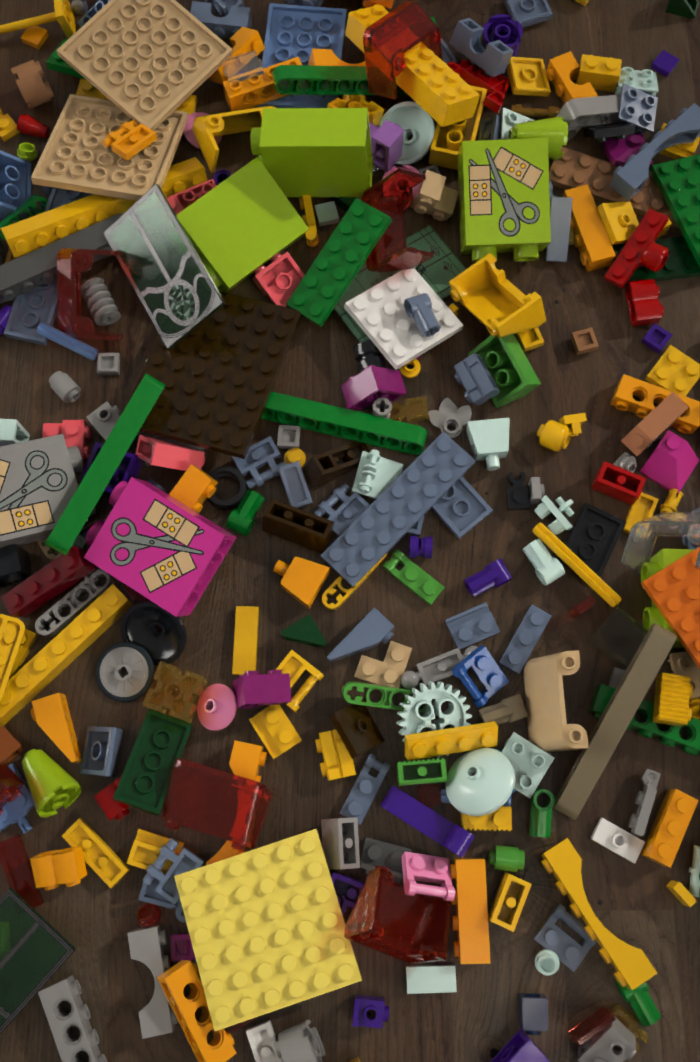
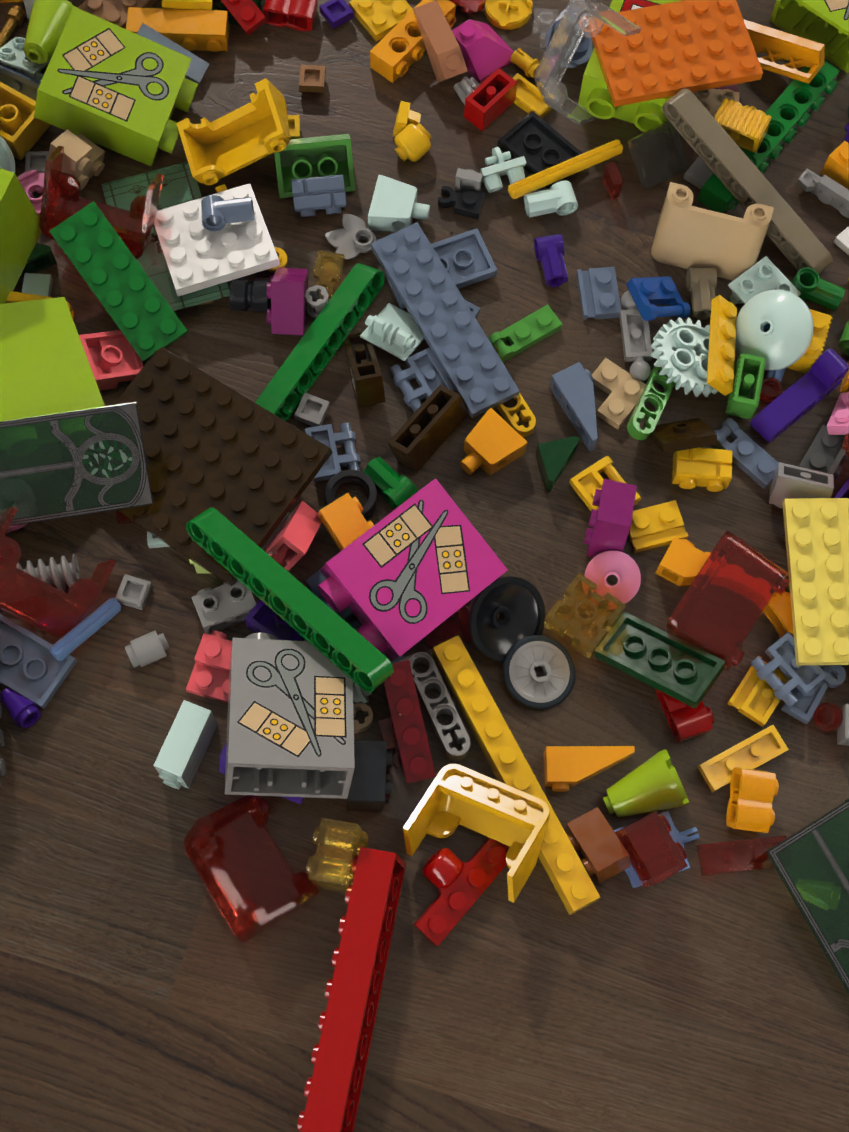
camera: 75 degrees left, 5 degrees down
sand blue slope [80,726,124,777] -> none
yellow tile [232,606,259,675] -> none
sand blue tile [278,461,313,508] -> none
yellow plate [284,448,306,468] -> none
dark purple wheel [409,536,433,559] -> none
sand blue plate [498,604,552,675] -> none

